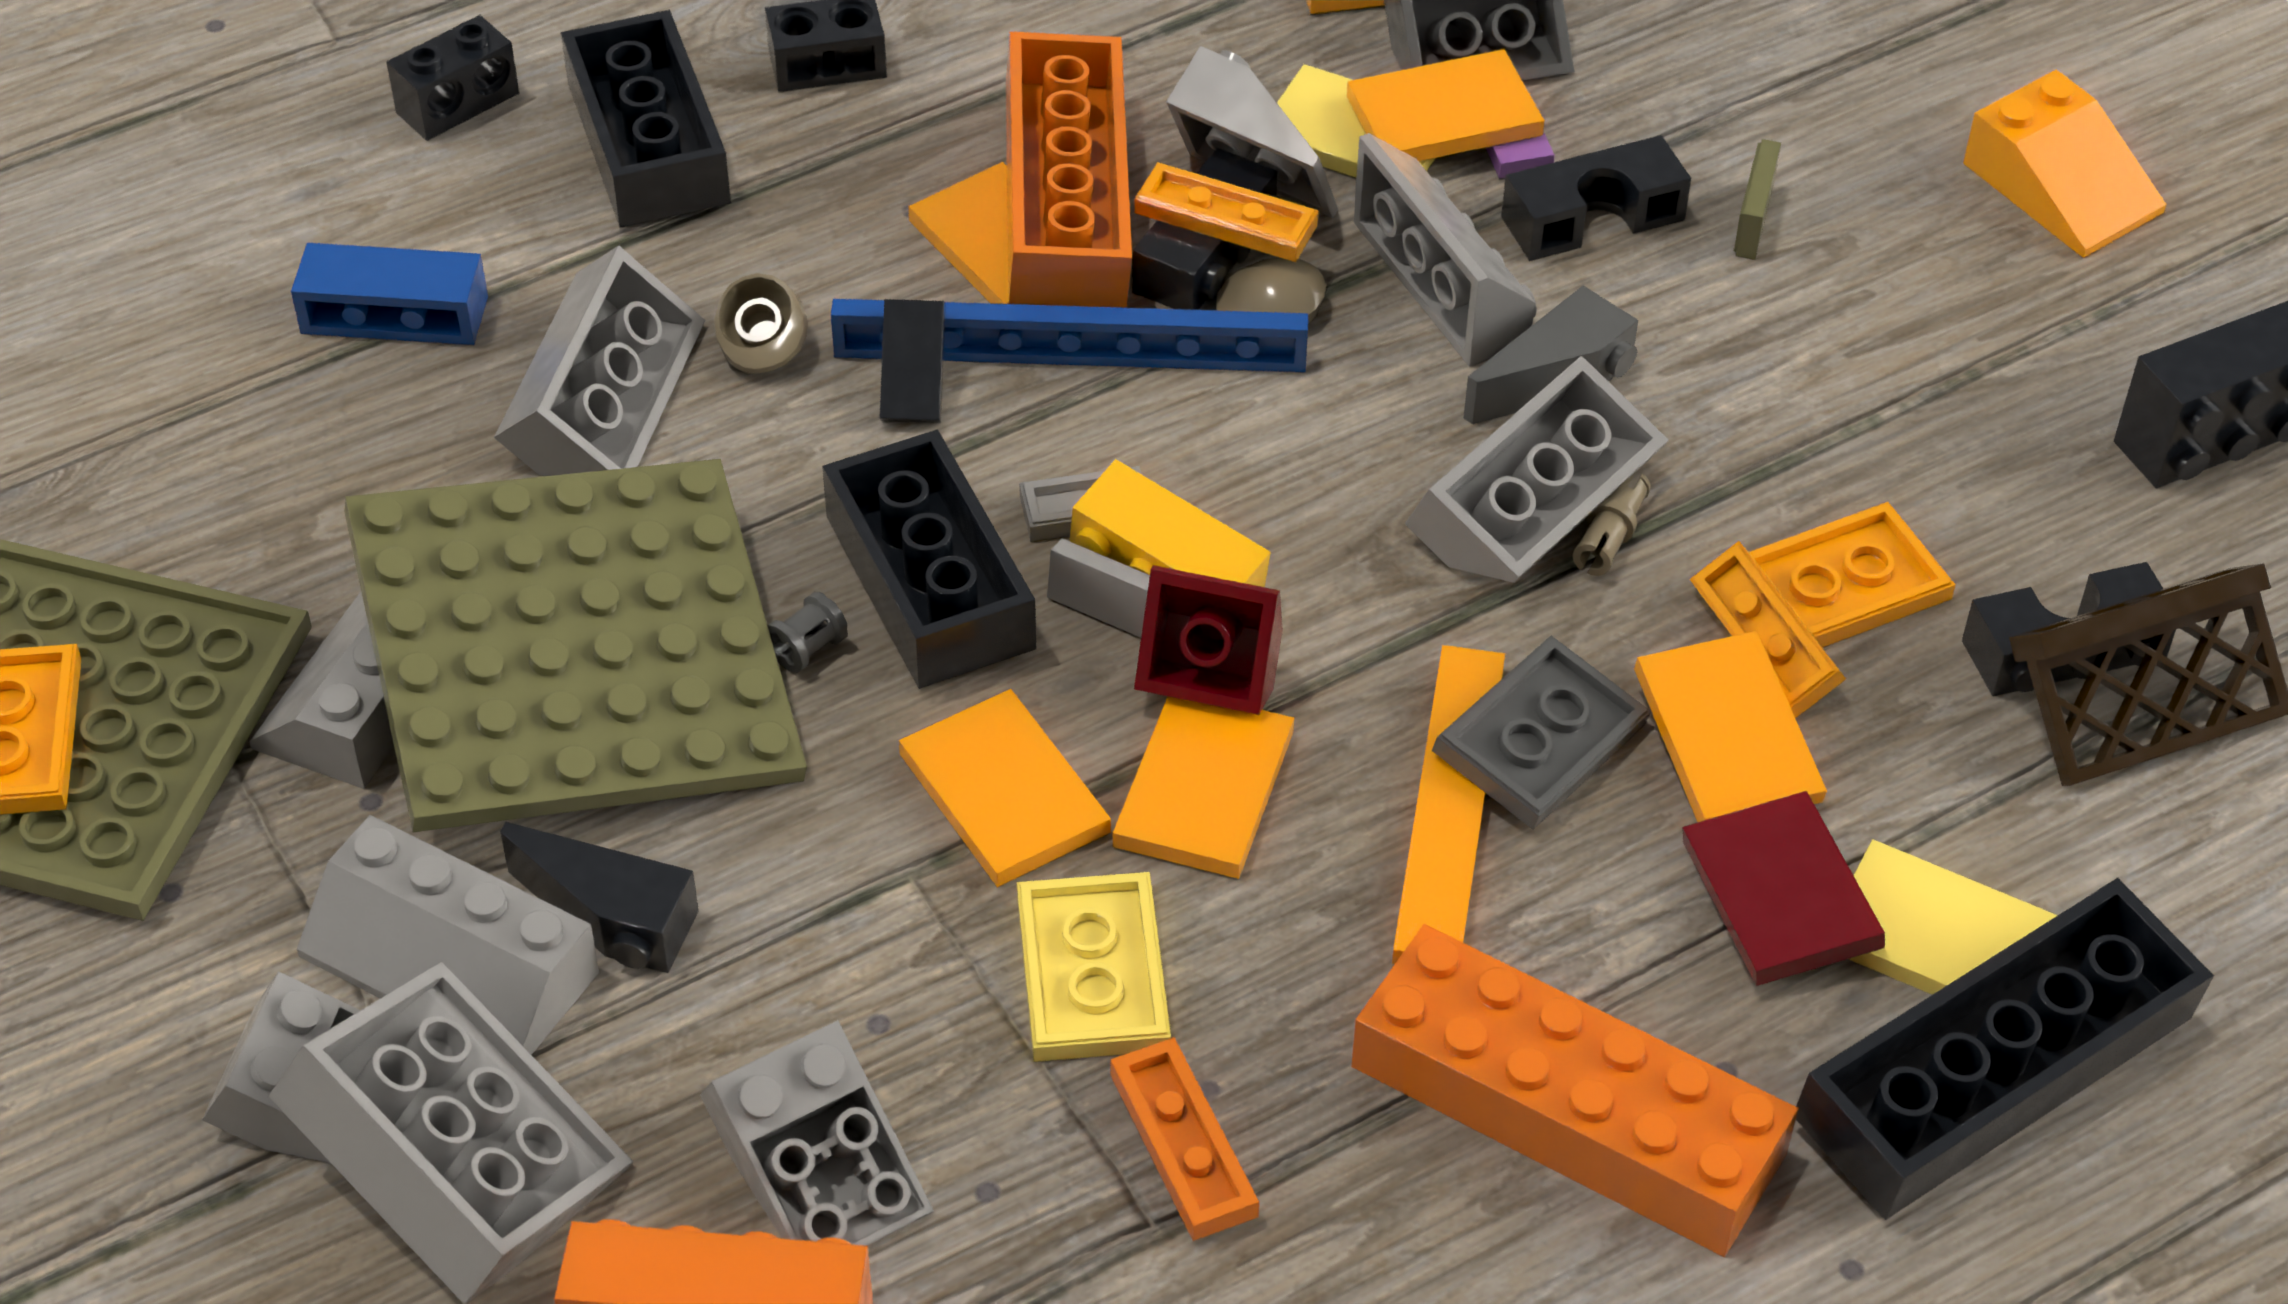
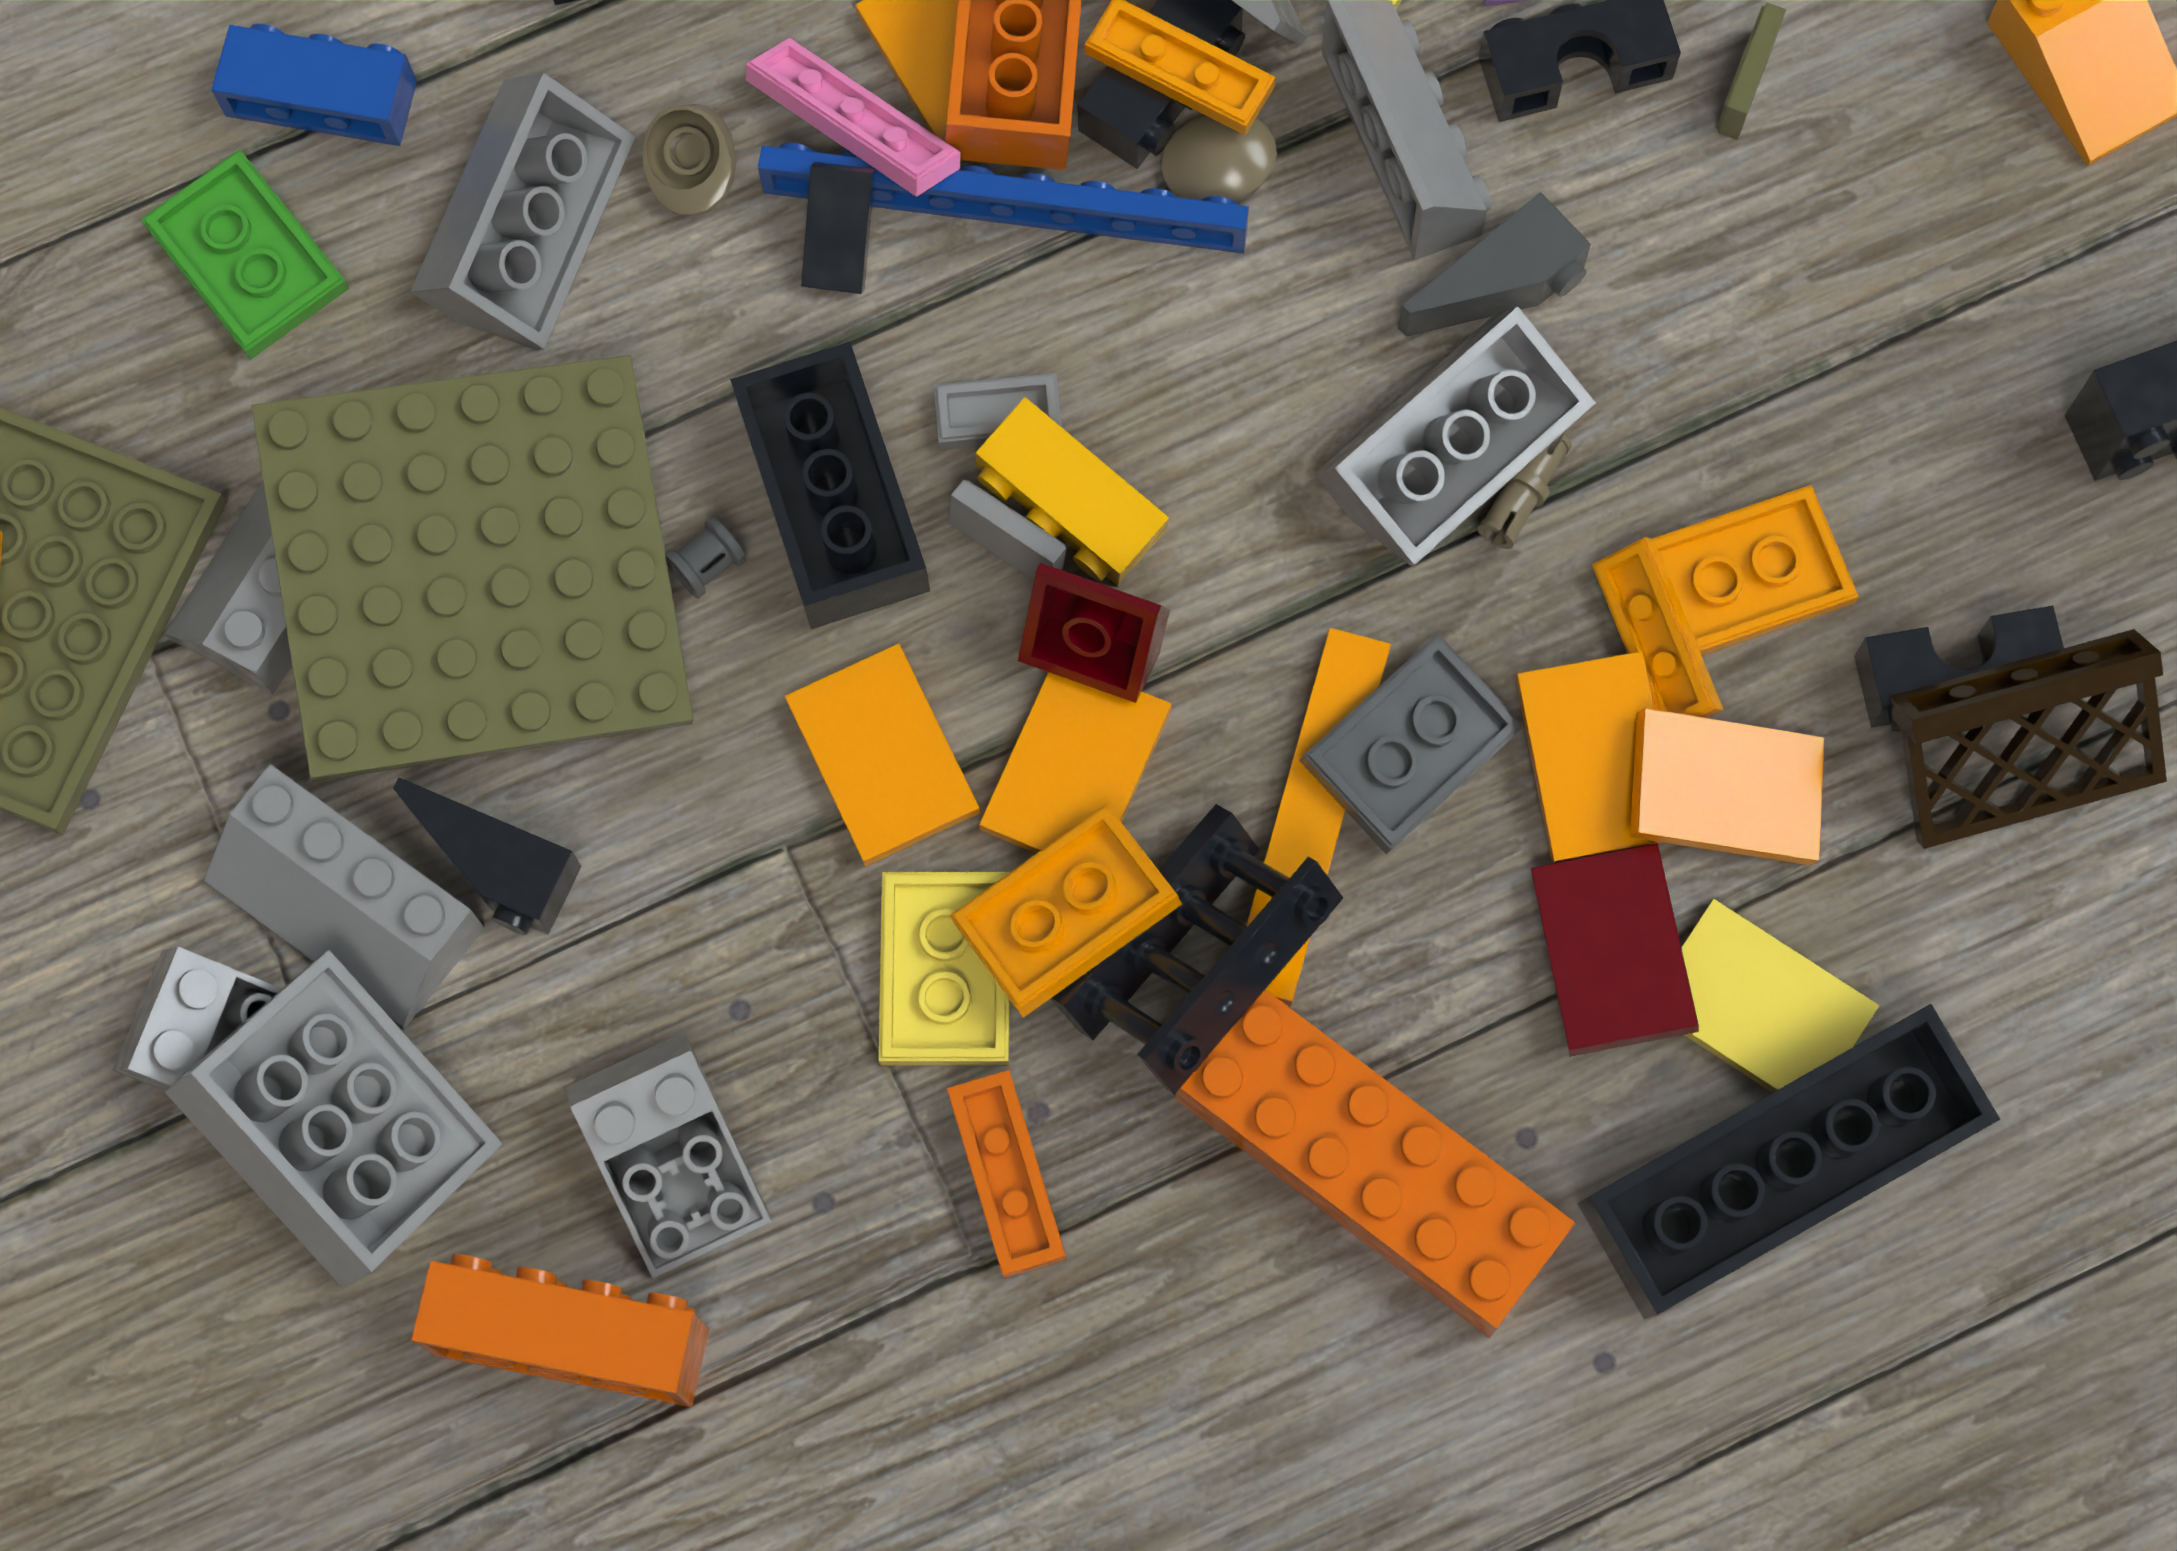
camera: 10 degrees right, 25 degrees up
none -> bright green tile [140,149,349,360]
none -> bright pink tile [746,38,961,197]
none -> light orange tile [949,804,1182,1018]
none -> black fence [1051,804,1343,1095]
none -> light orange tile [1630,708,1824,865]

